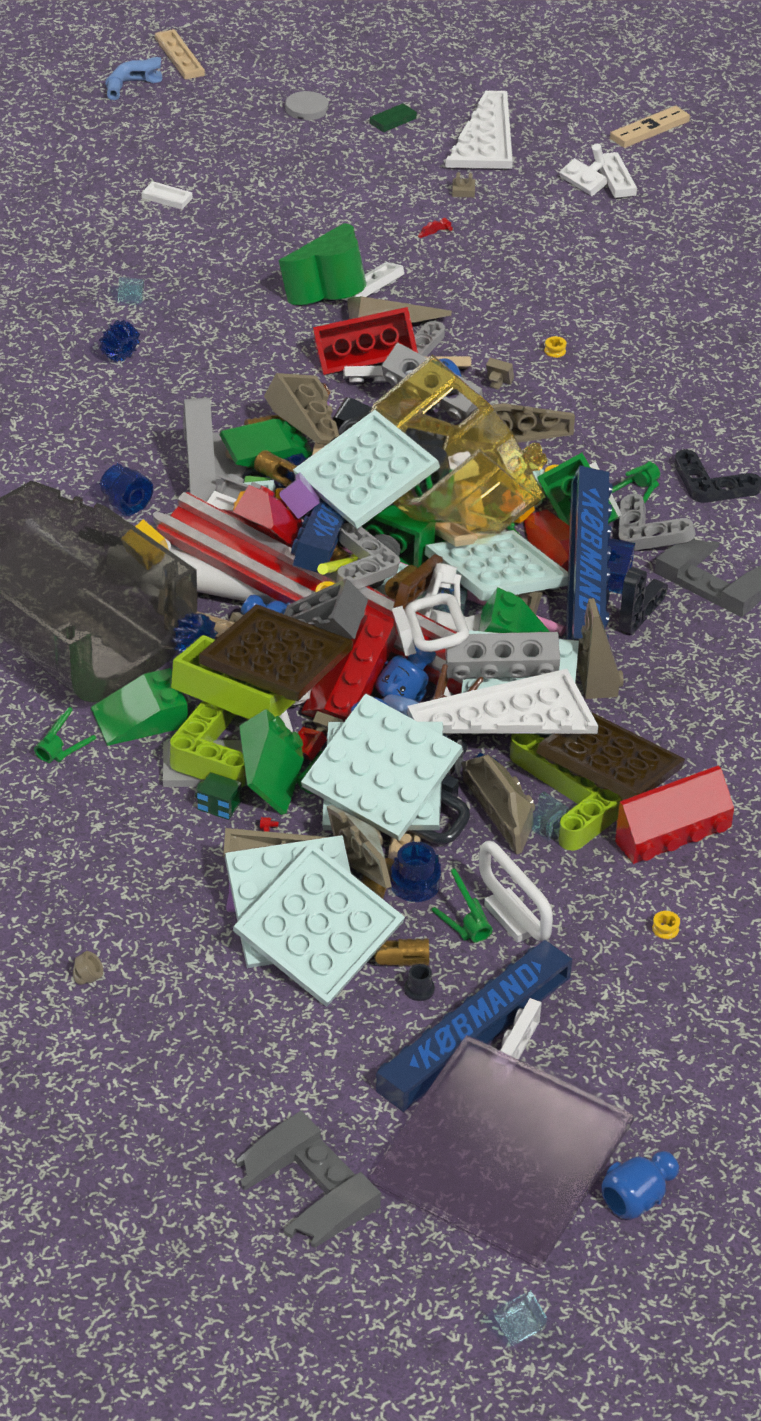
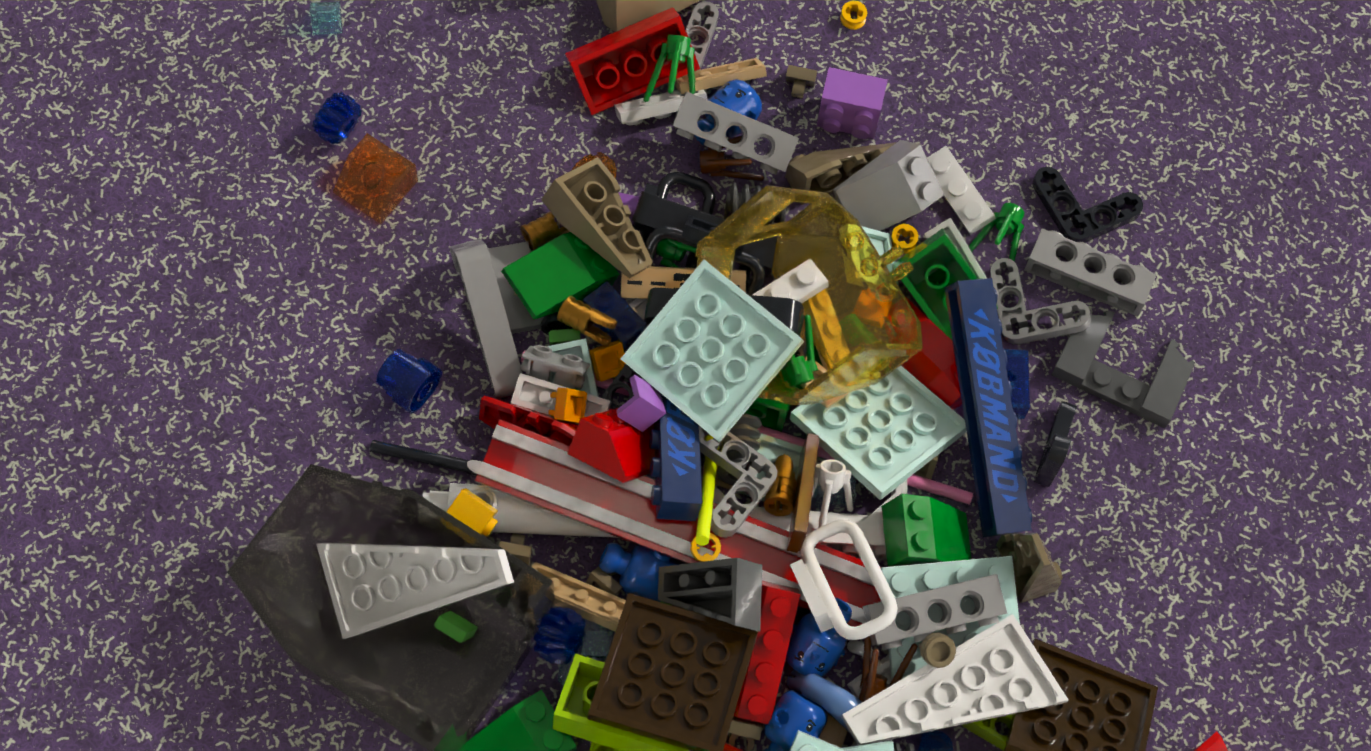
camera: 15 degrees left, 25 degrees up
none -> white wing [316,543,514,639]
none -> clear orange slope [333,133,418,224]
none -> bright green tile [434,611,478,643]
none -> green plant [643,35,695,102]
none -> medium lavender brick [817,67,888,139]
none -> light grey slope [833,140,944,231]
none -> dark tan tile [919,632,956,668]
none -> white plate [927,146,996,235]
none -> light grey brick [1024,228,1157,316]

